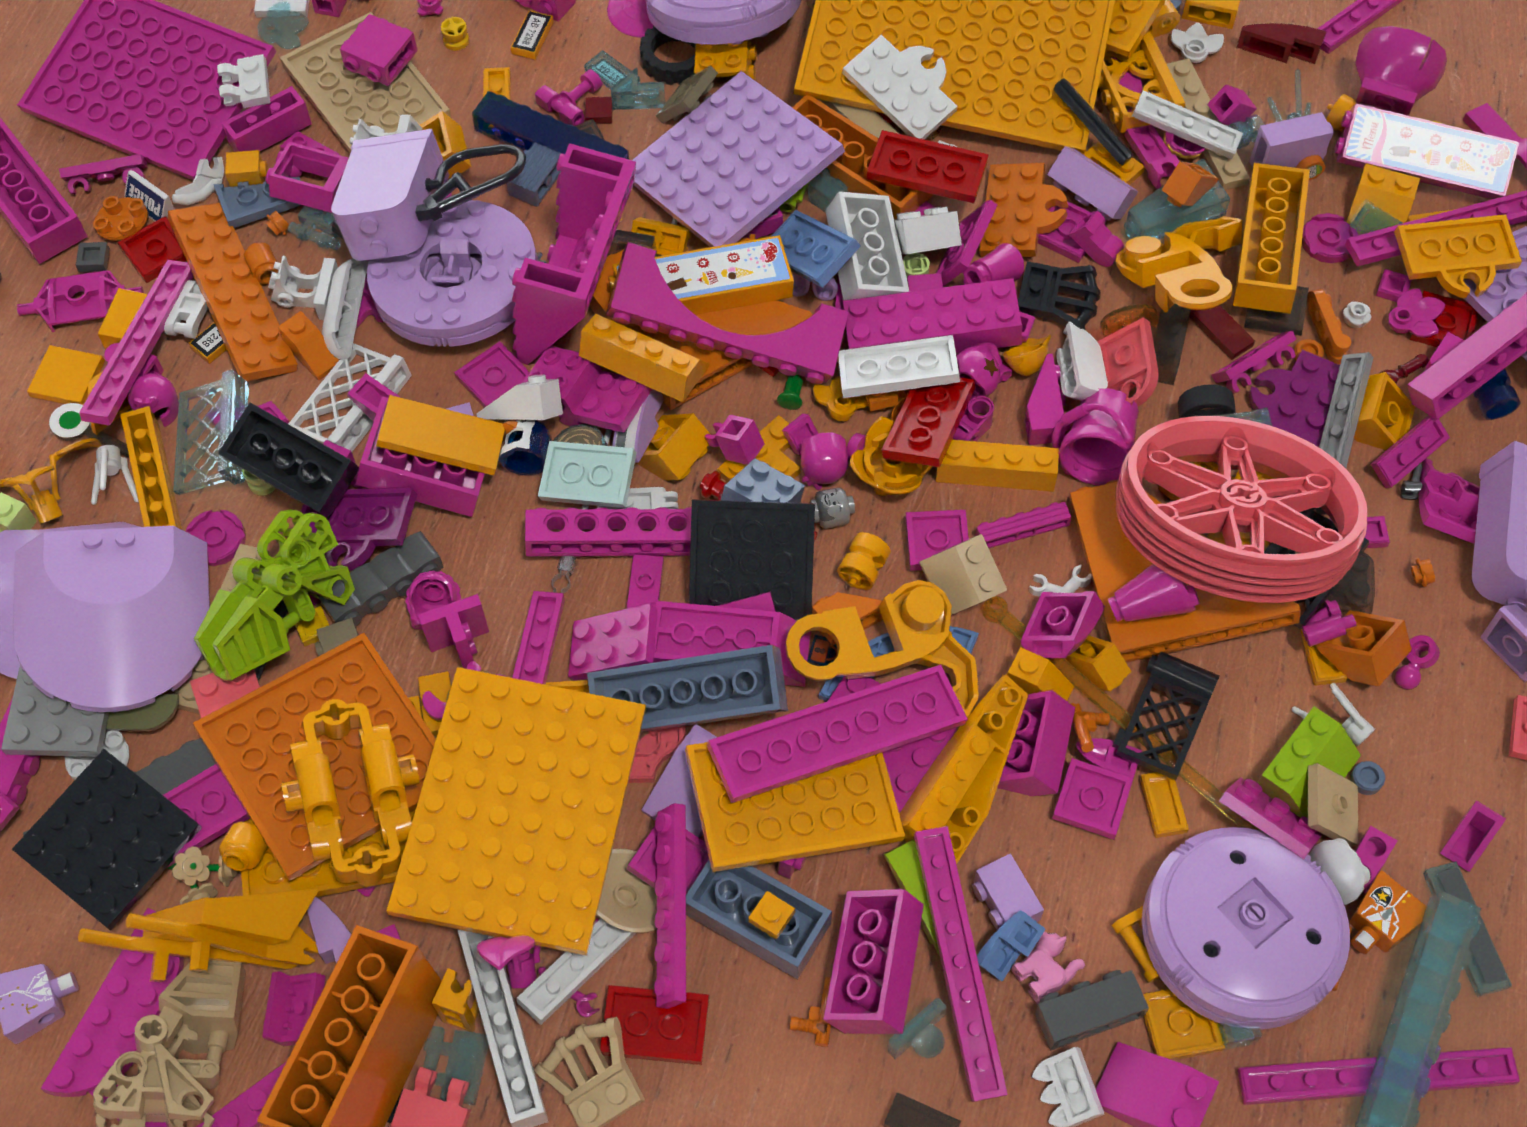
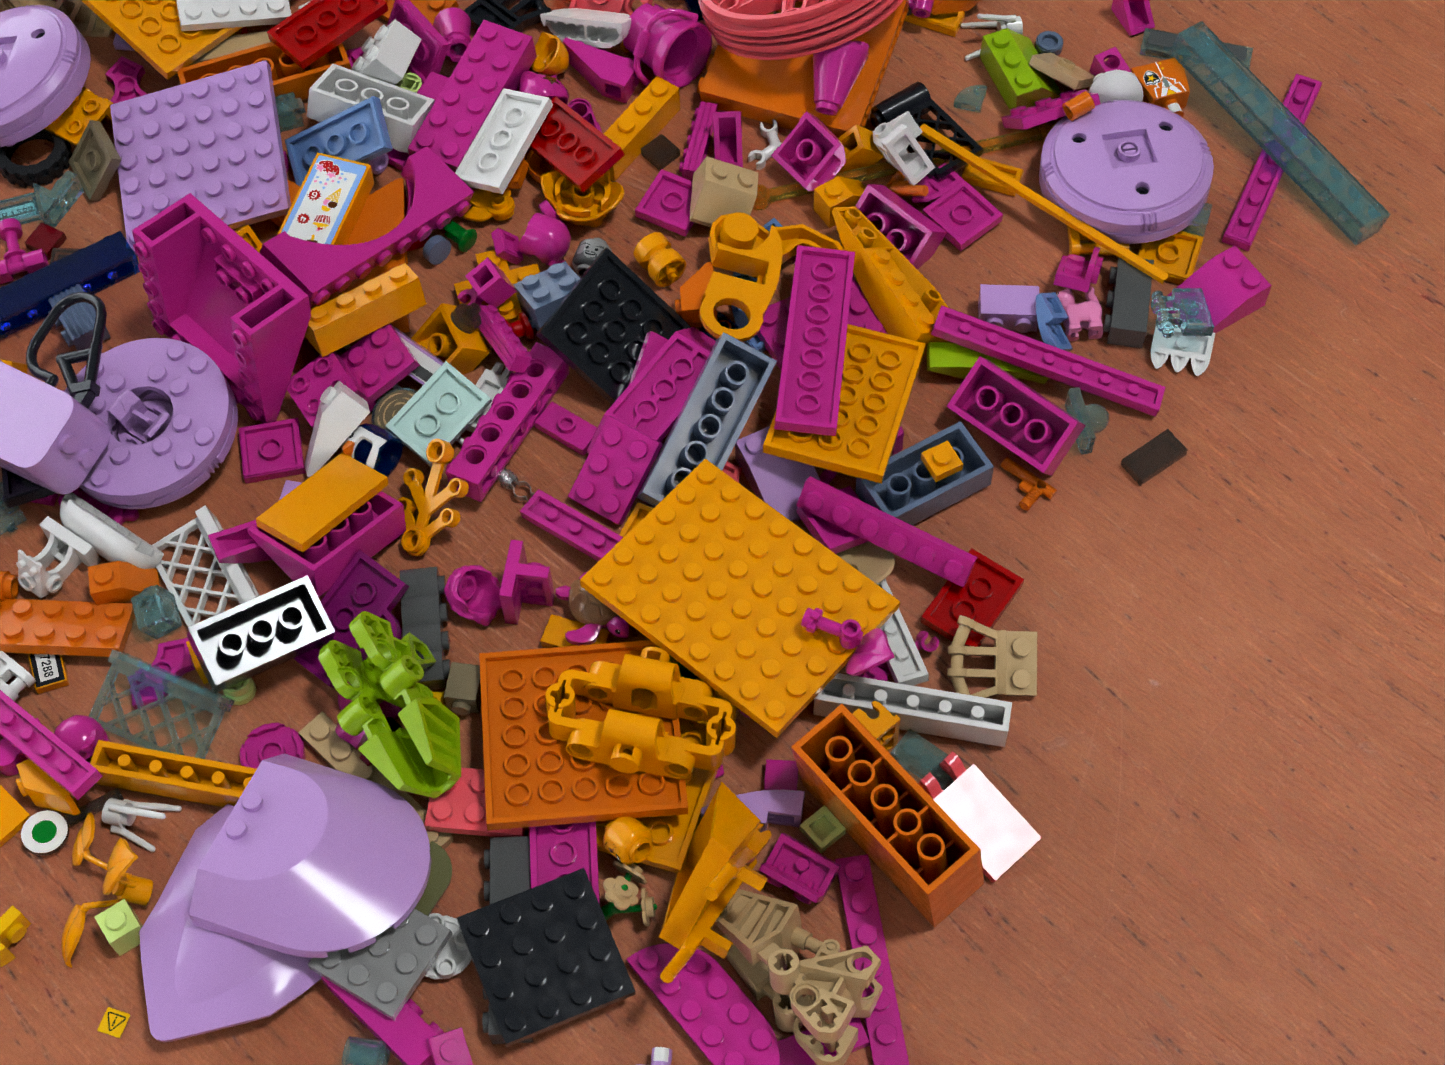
camera: 60 degrees left, 0 degrees up
none -> dark pink tile [105,56,146,104]
none -> clear light blue brick [131,585,182,639]
none -> light orange plant [397,438,469,557]
none -> sand blue tile [423,235,451,265]
none -> clear smoke tile [450,302,482,334]
none -> dark pink piece [473,305,532,373]
none -> clear smoke tile [641,134,680,171]
none -> dark pink slope [713,111,743,167]
none -> dark pink bar [801,608,863,649]
none -> white tile [872,111,935,186]
none -> light orange piece [920,124,1169,284]
none -> clear light blue tile [954,85,987,113]
none -> dark pink bracket [1053,247,1103,293]
none -> orange hinge [1062,91,1095,121]
none -> clear light blue plate [1151,288,1214,338]

